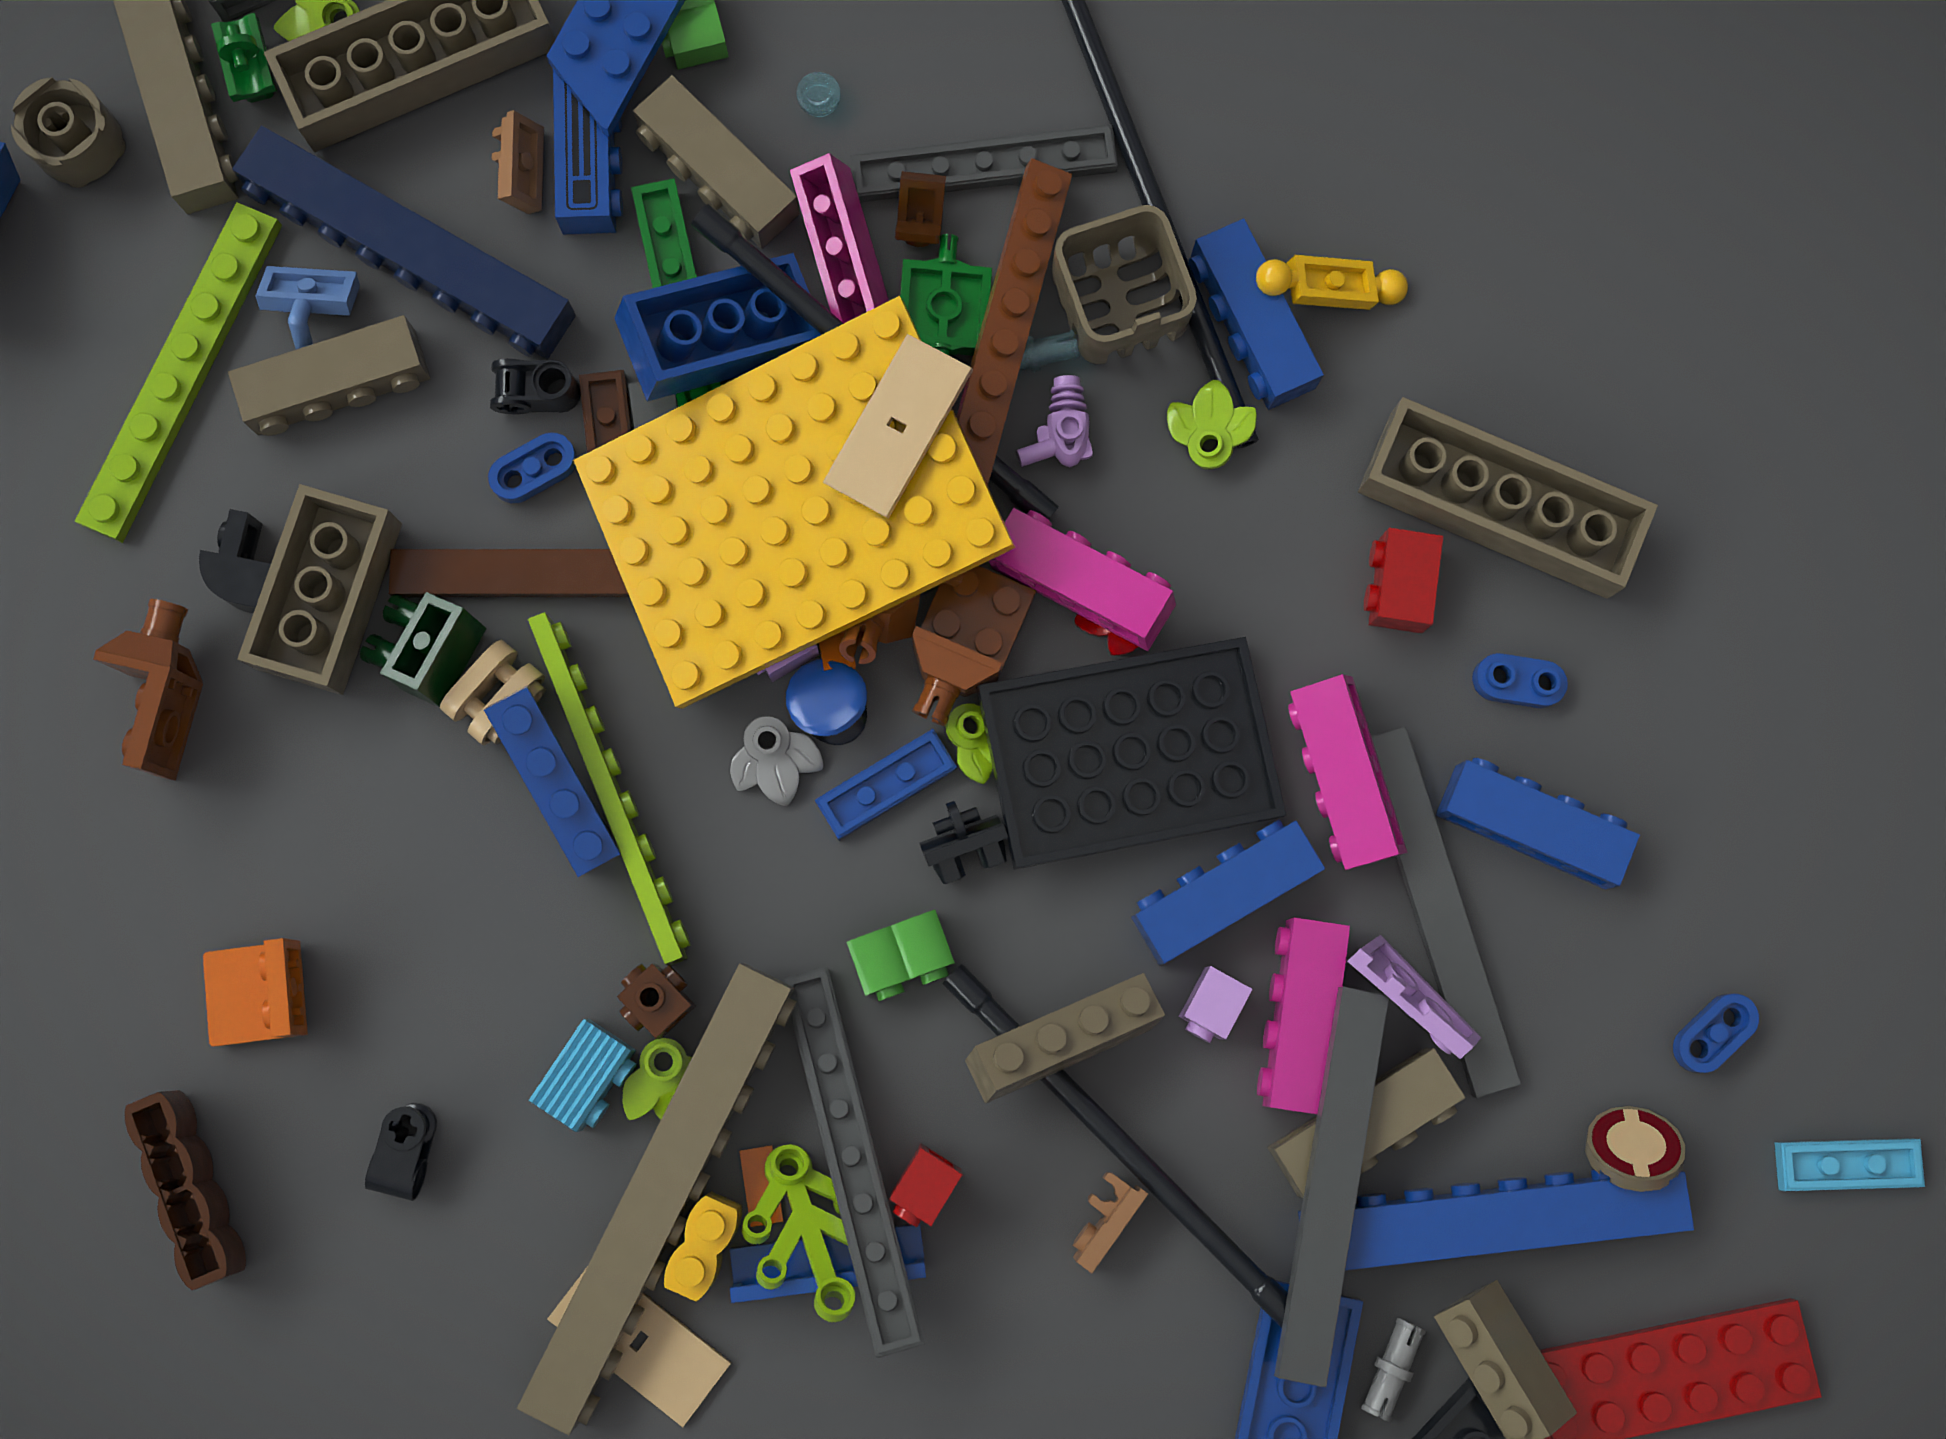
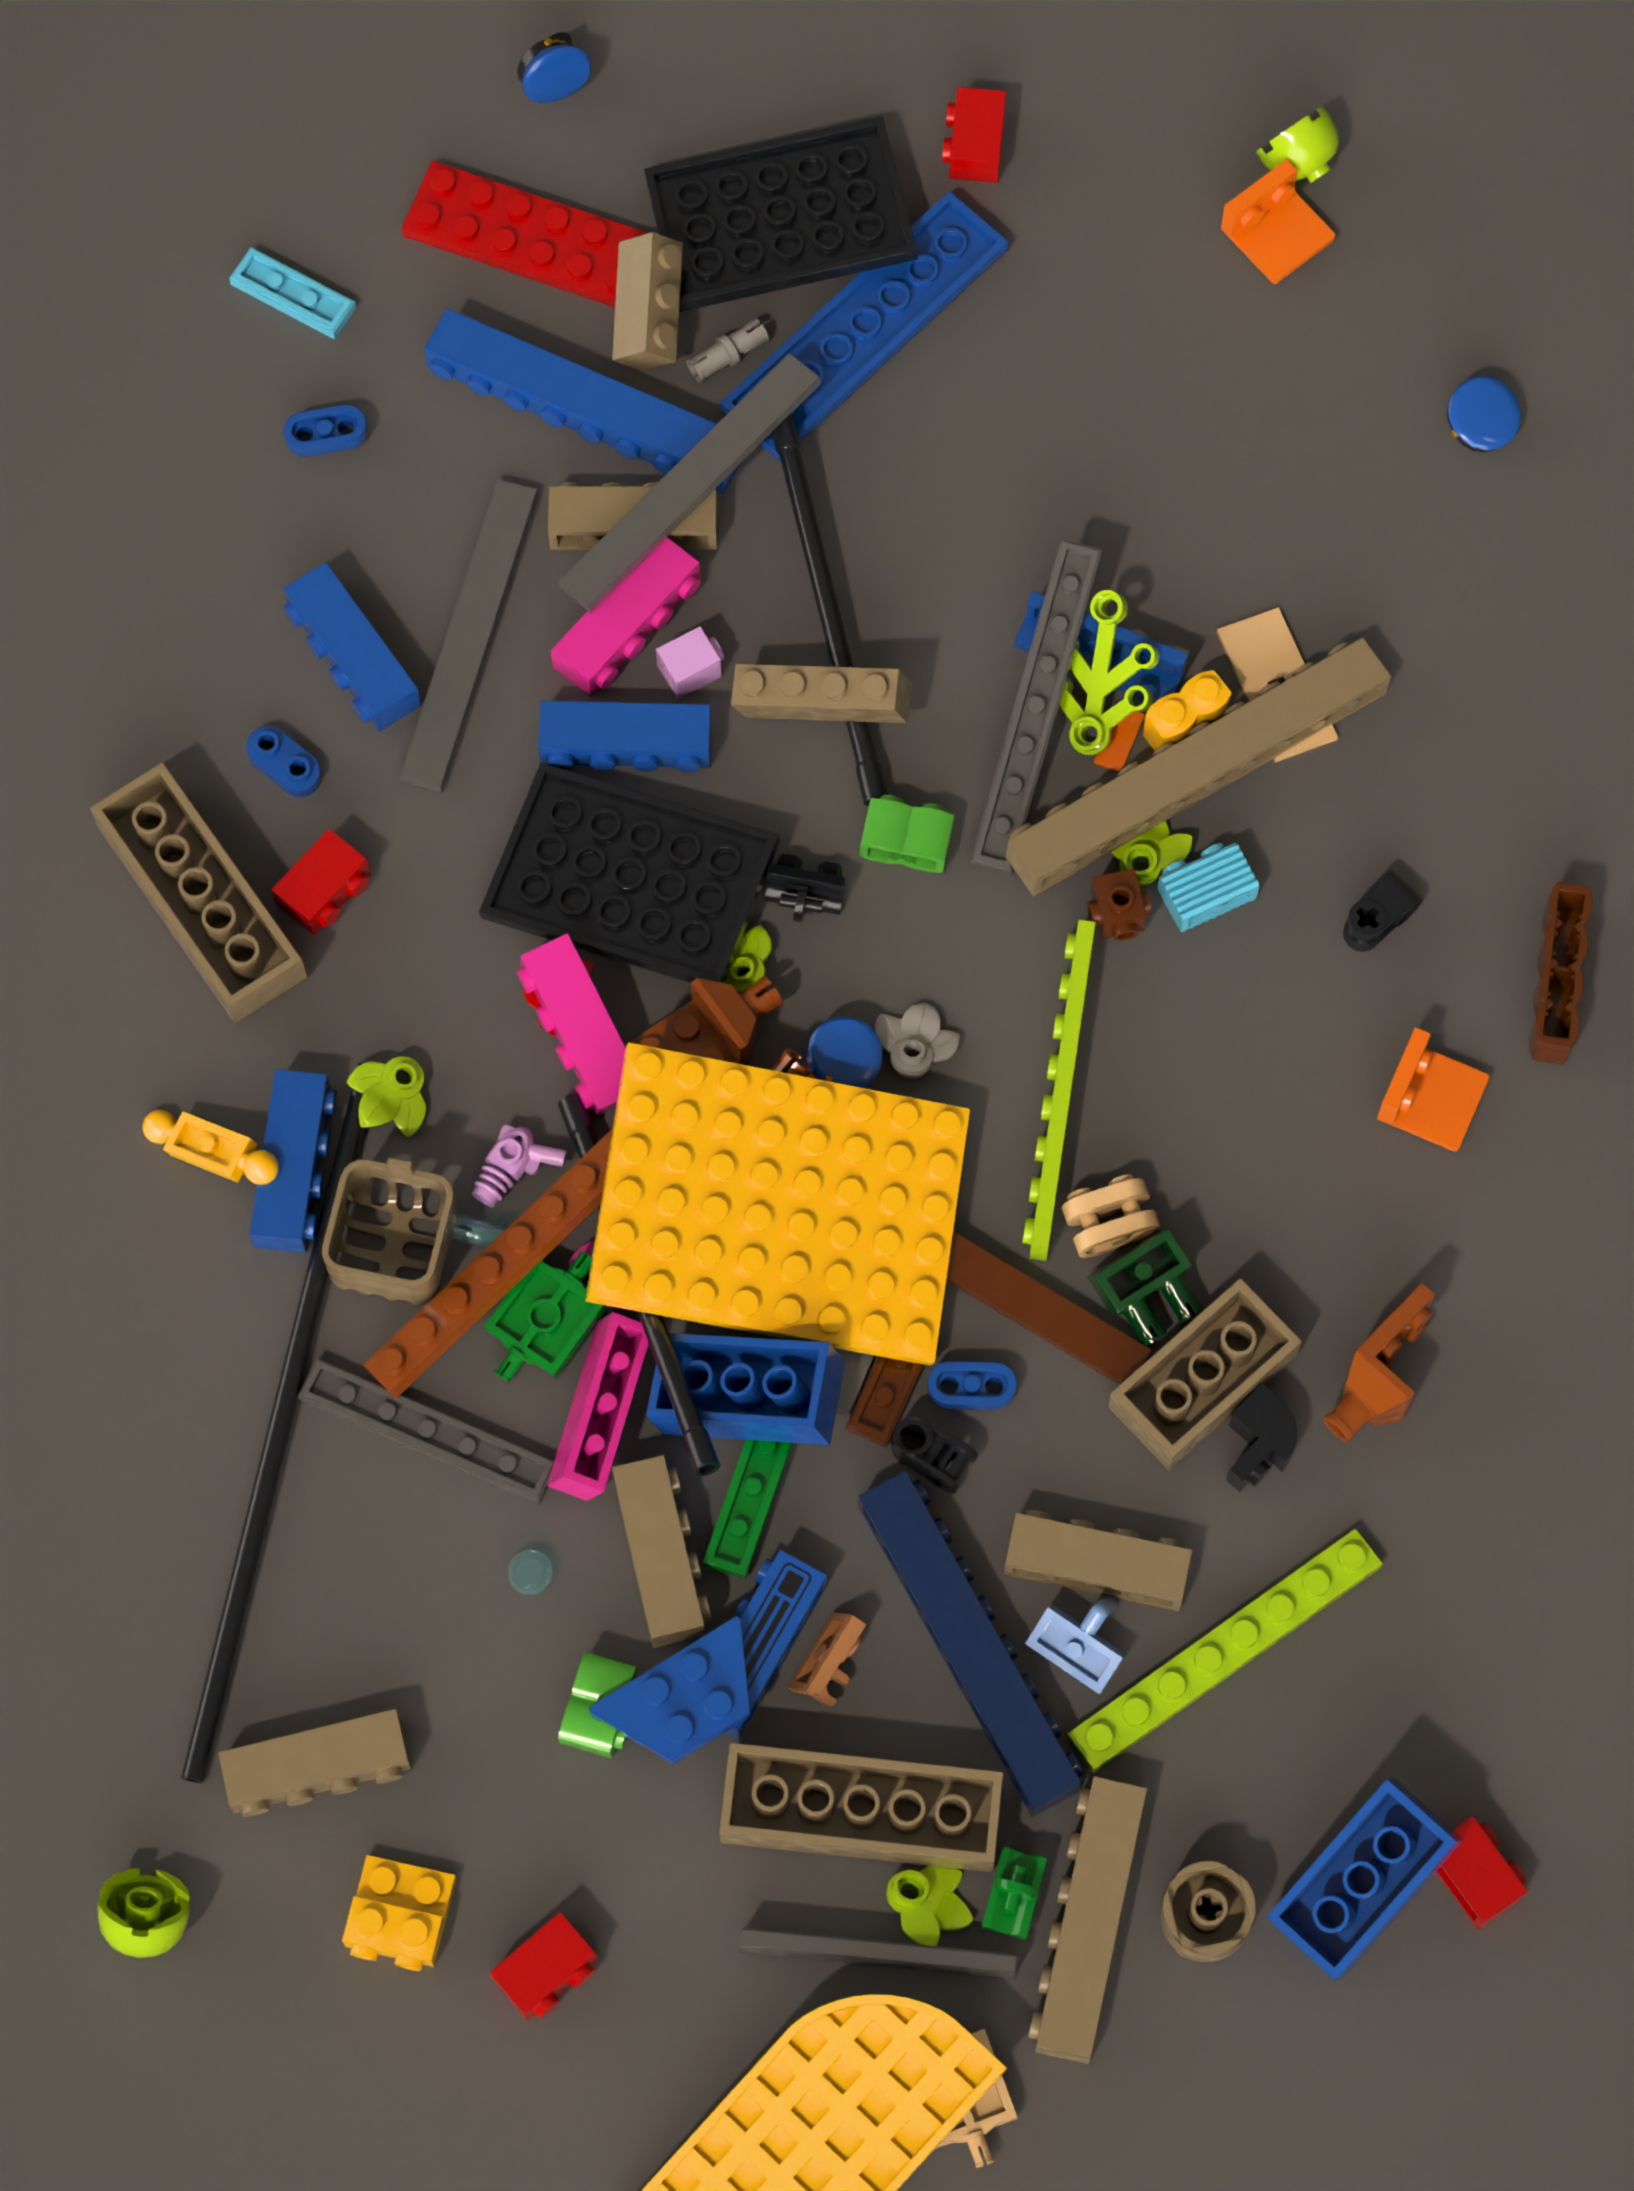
camera: 140 degrees left, 10 degrees down
blue brick [484,685,620,877] -> none
blue tile [815,729,957,841] -> none
tan piece [823,334,973,519] -> none
red piece [889,1143,963,1227] -> none
reddish brown bracket [895,171,946,247] -> none
medium nougat plate [1072,1172,1148,1273] -> none
dark pink brick [1288,674,1408,870] -> none
lavender wing [1347,935,1481,1059] -> none
tile [1585,1106,1685,1192] -> none

